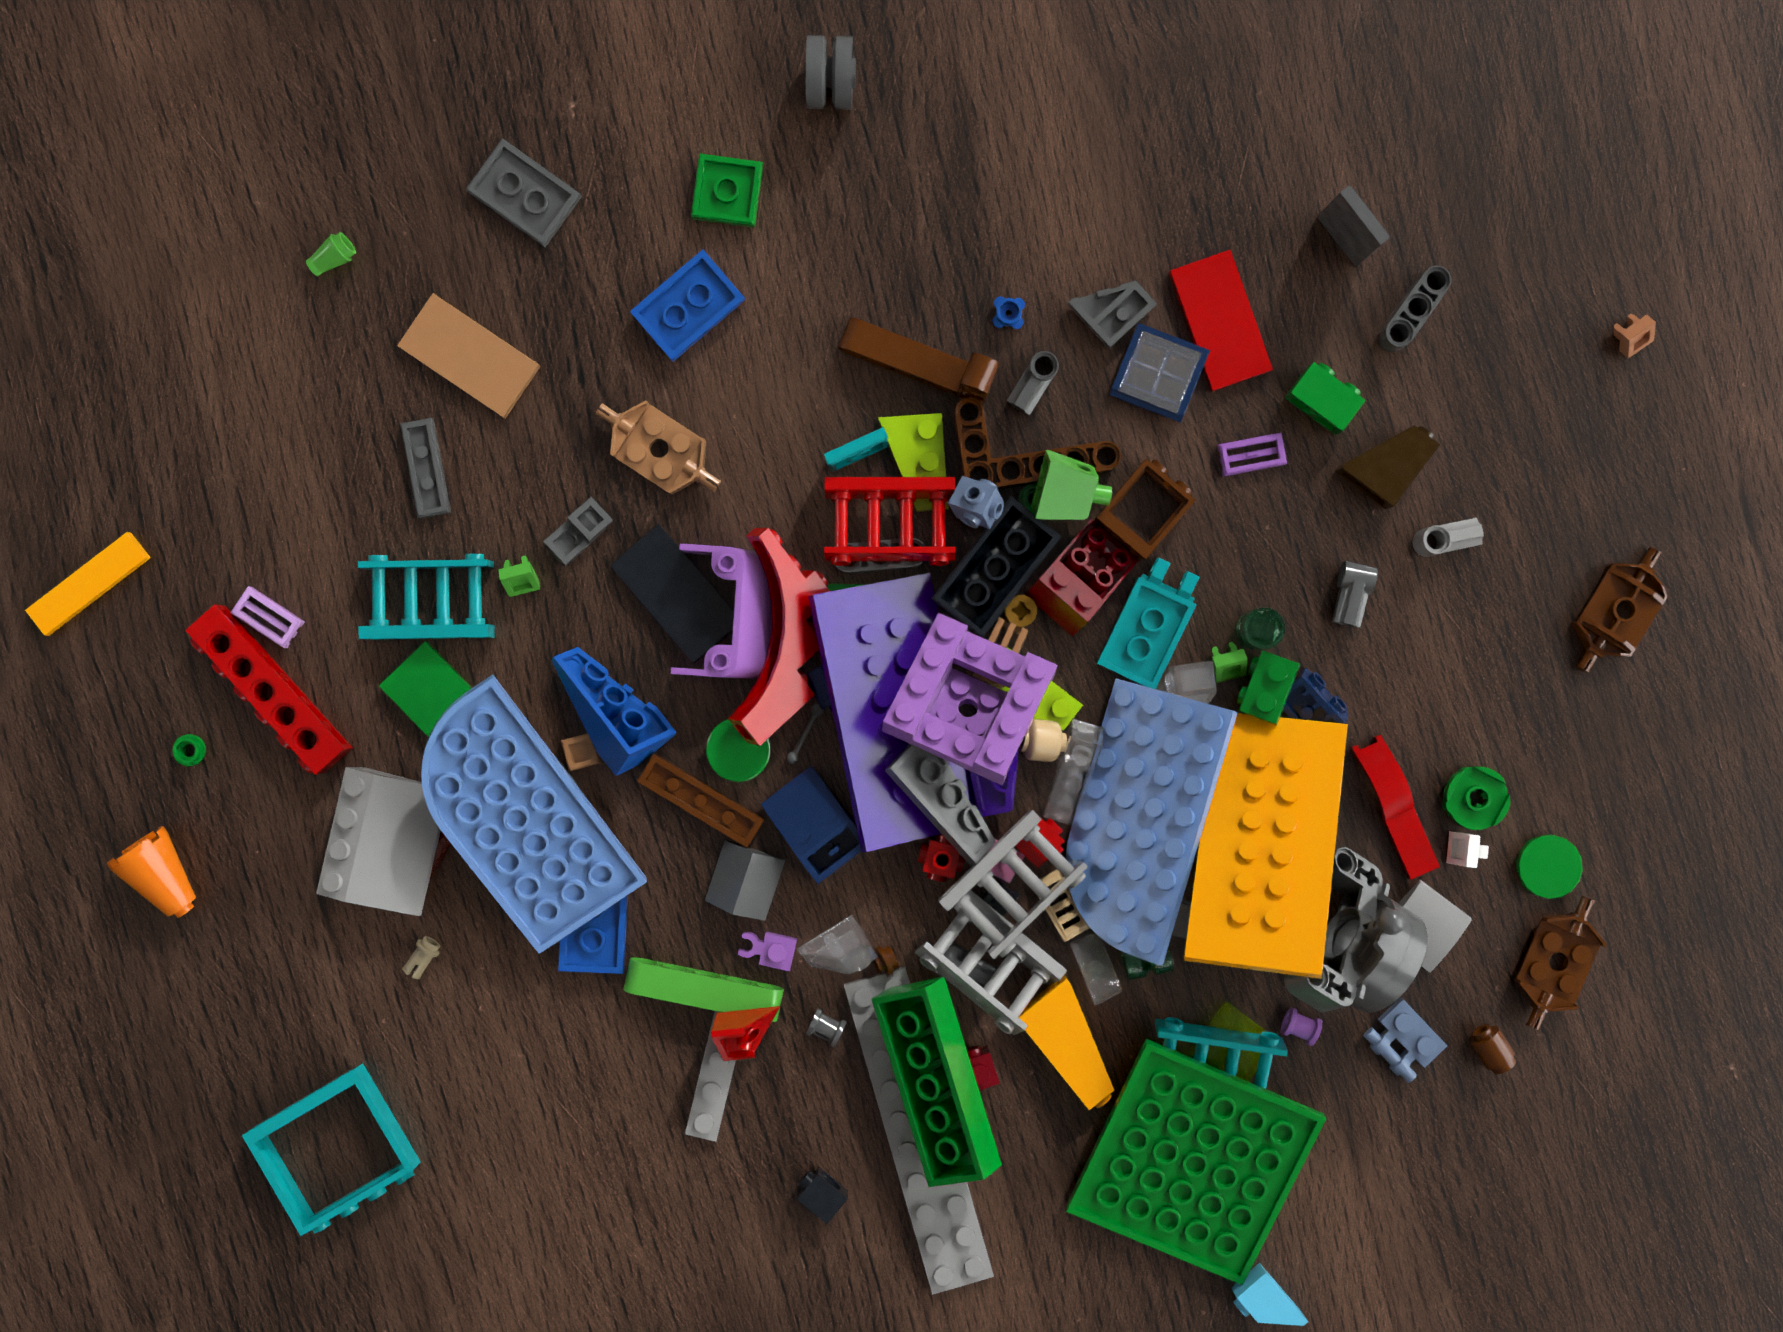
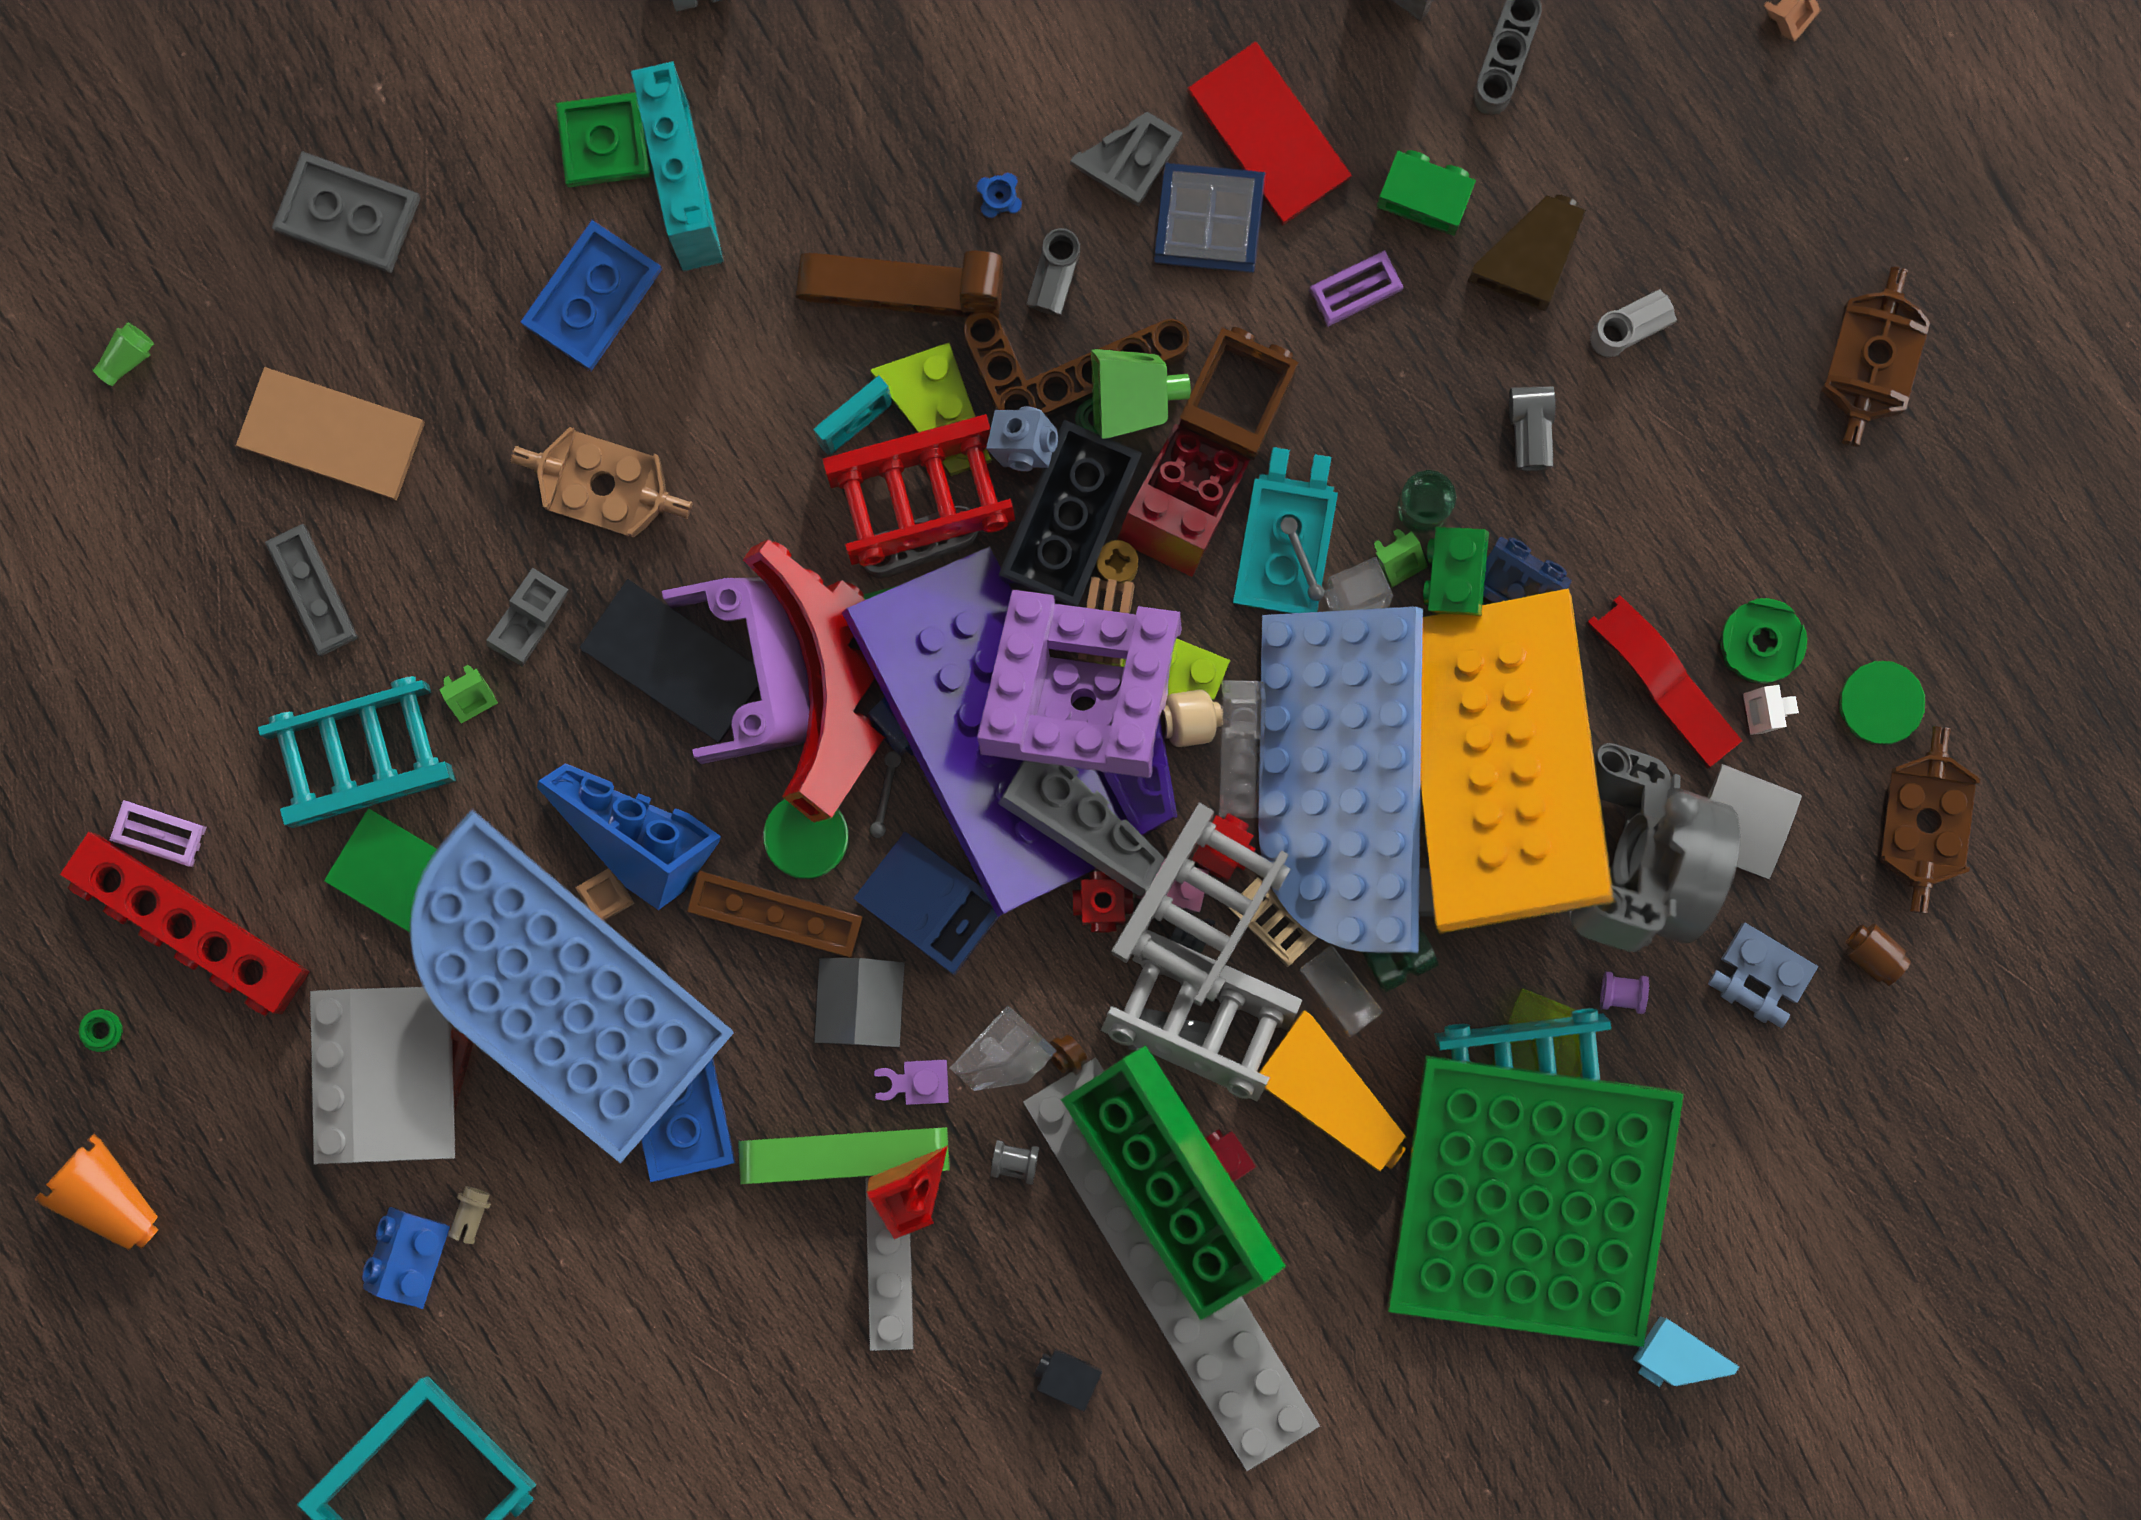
camera: 15 degrees left, 5 degrees down
none -> blue bracket [362,1207,450,1309]
none -> teal window [631,62,724,271]
none -> dark grey hinge [1281,517,1325,601]

